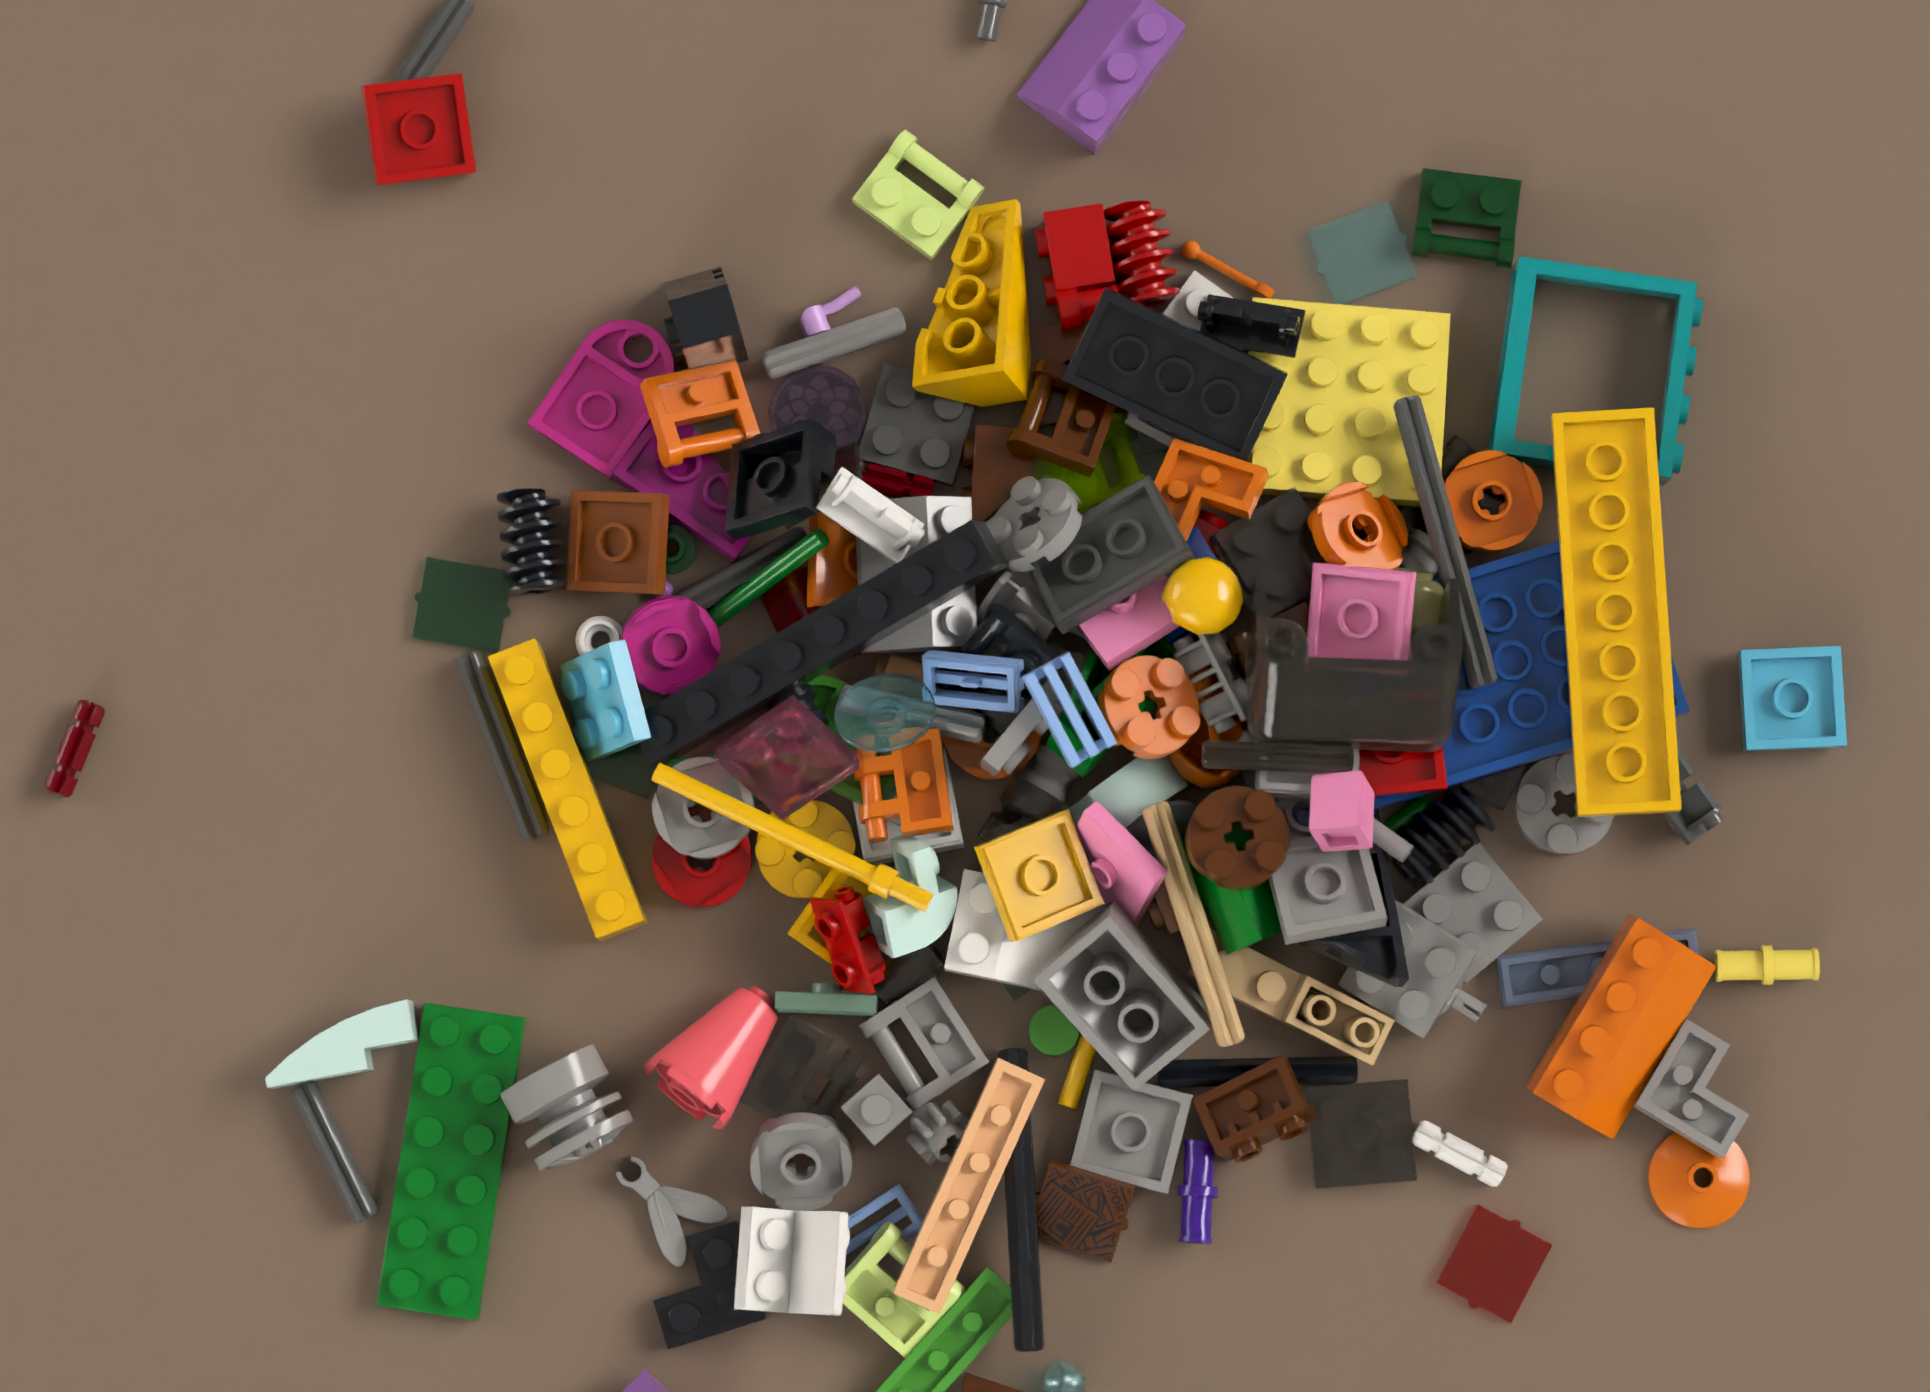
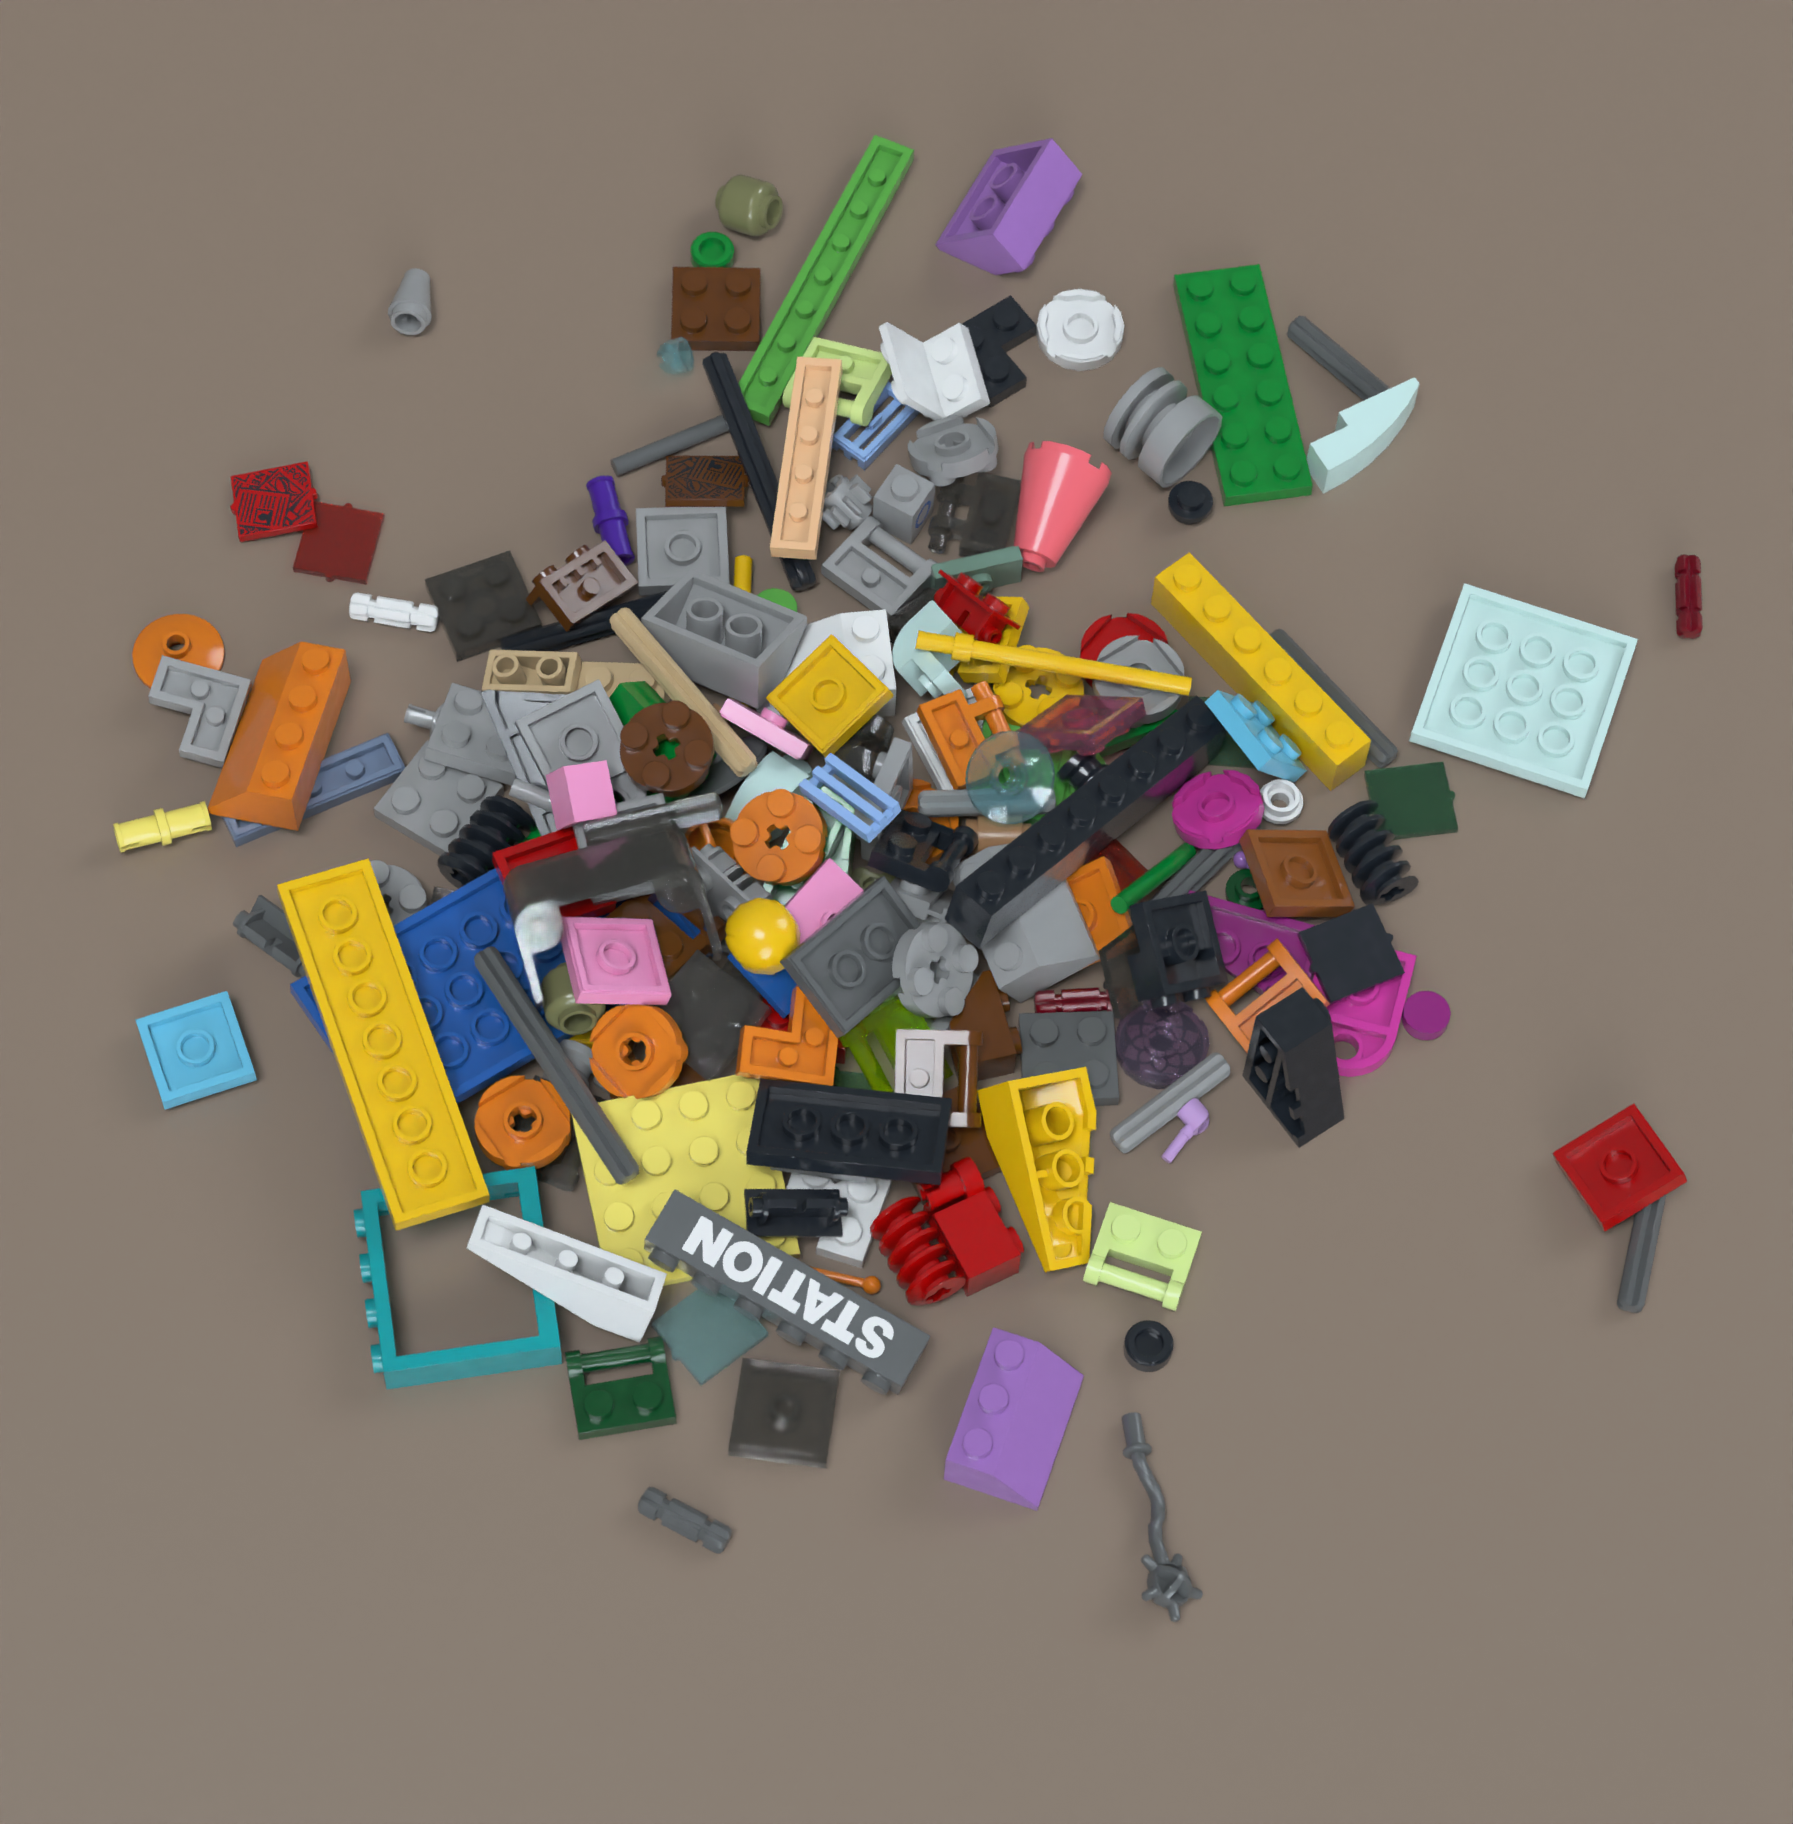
camera: 160 degrees right, 20 degrees down
light grey piece [616,1156,728,1266] -> none
white hinge [816,467,925,563] -> none
light blue tile [922,650,1025,713] -> none
none -> red piece [230,461,318,542]
none -> white slope [467,1204,667,1343]
none -> dark grey bar [610,415,729,476]
none -> dark grey axle [638,1487,732,1553]
none -> dark grey brick [644,1189,931,1395]
none -> clear smoke plate [728,1357,840,1469]
none -> white tile [1036,289,1124,371]
none -> black tile [1123,1320,1173,1372]
none -> black plate [1168,481,1213,525]
none -> black piece [1297,903,1405,1004]
none -> magenta tile [1401,991,1451,1040]
none -> light aqua plate [1409,583,1638,798]

